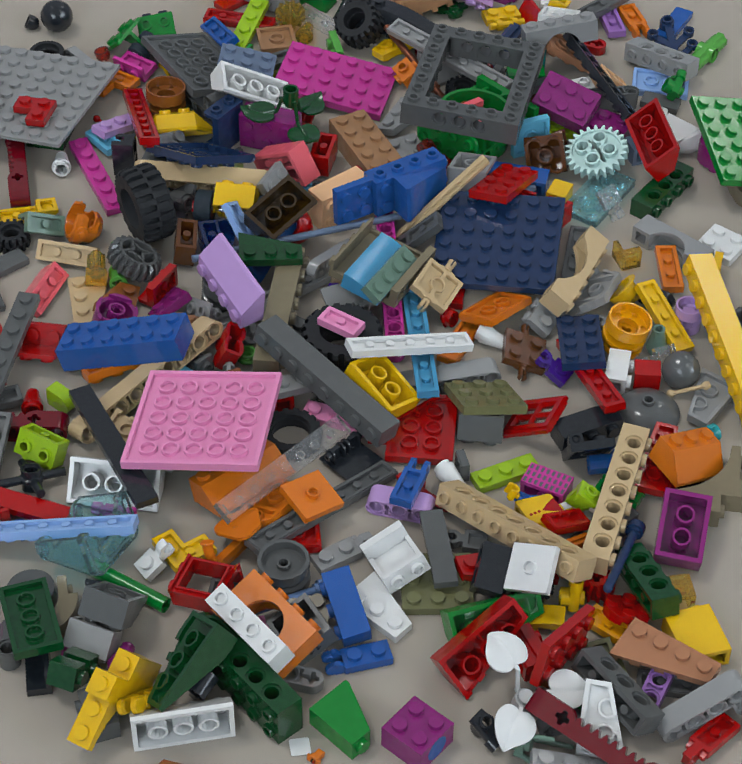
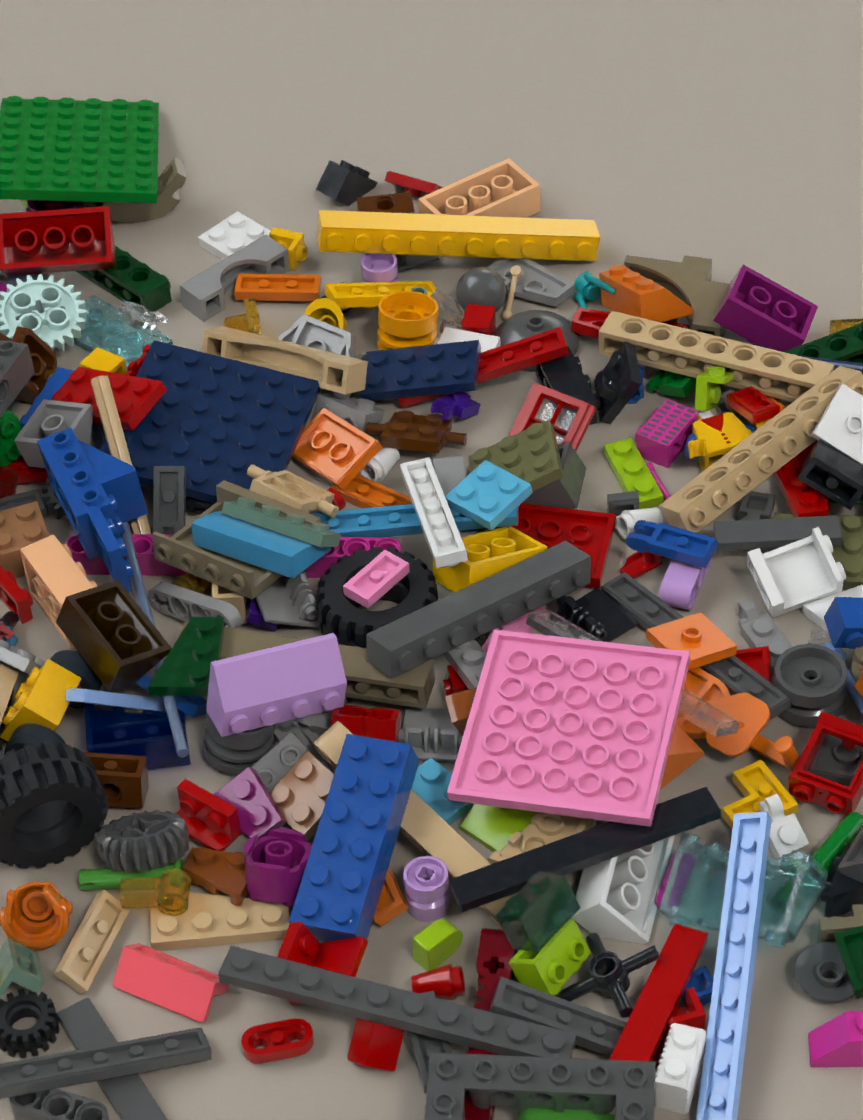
camera: 80 degrees left, 0 degrees up
none -> lavender wheel [403,856,450,922]
none -> medium azure plate [445,460,533,531]
none -> clear green brick [496,871,581,952]
none -> dark pink hinge [646,462,672,500]

